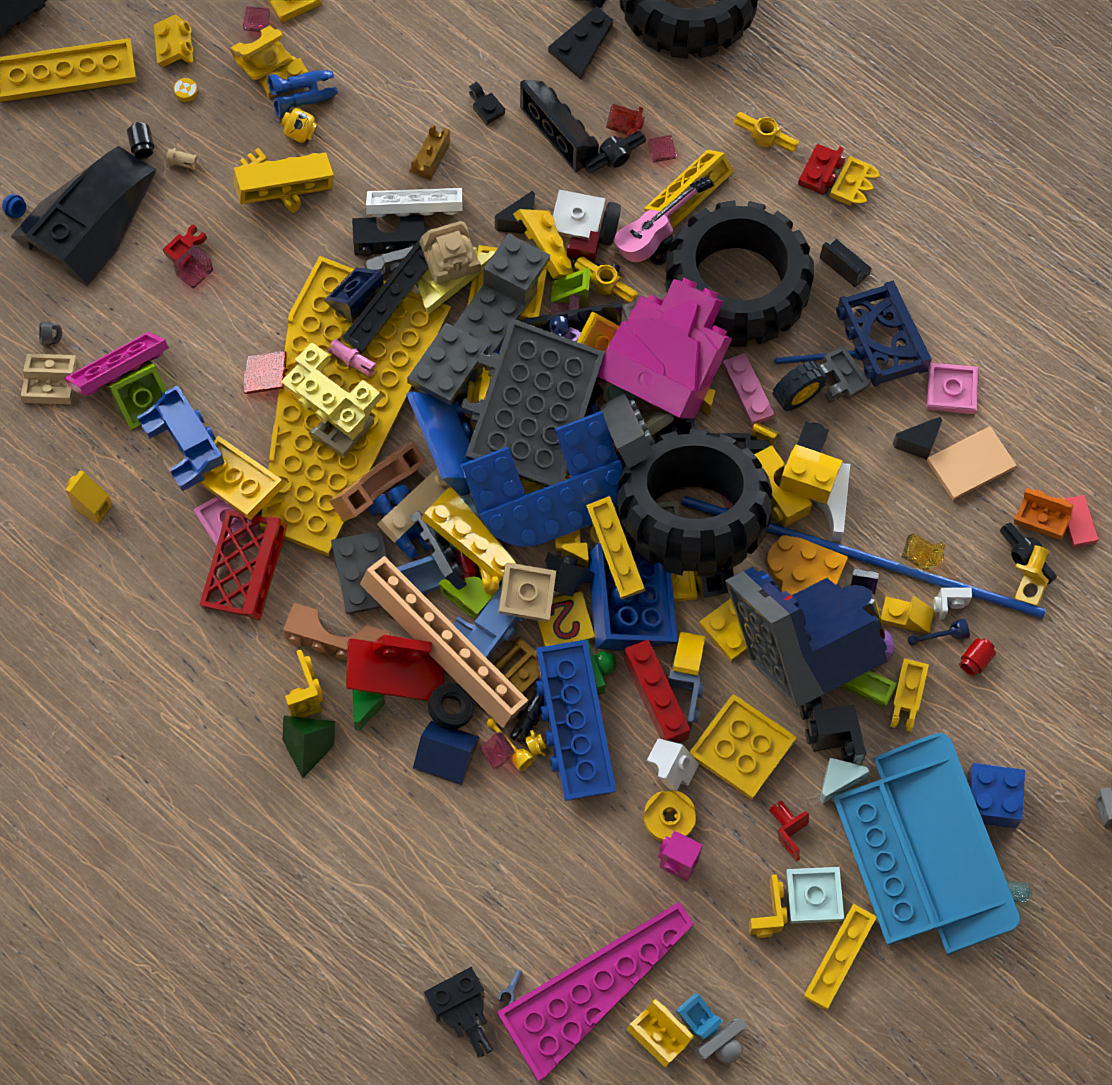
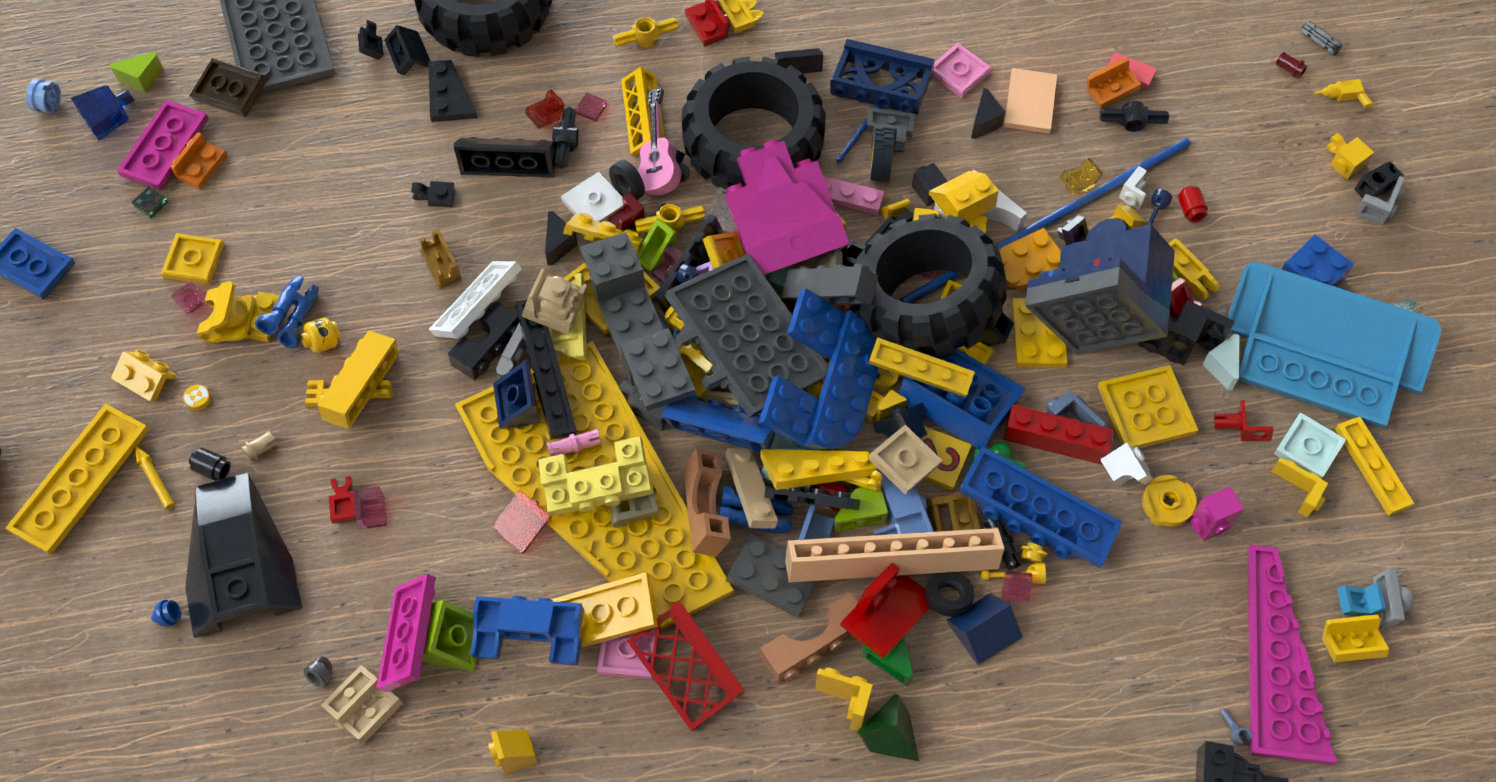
camera: 50 degrees left, 5 degrees down
yellow slope [672,631,705,676] -> none
yellow bracket [1015,545,1050,606] -> none
none -> yellow piece [135,446,175,510]
none -> red bracket [1169,278,1203,318]

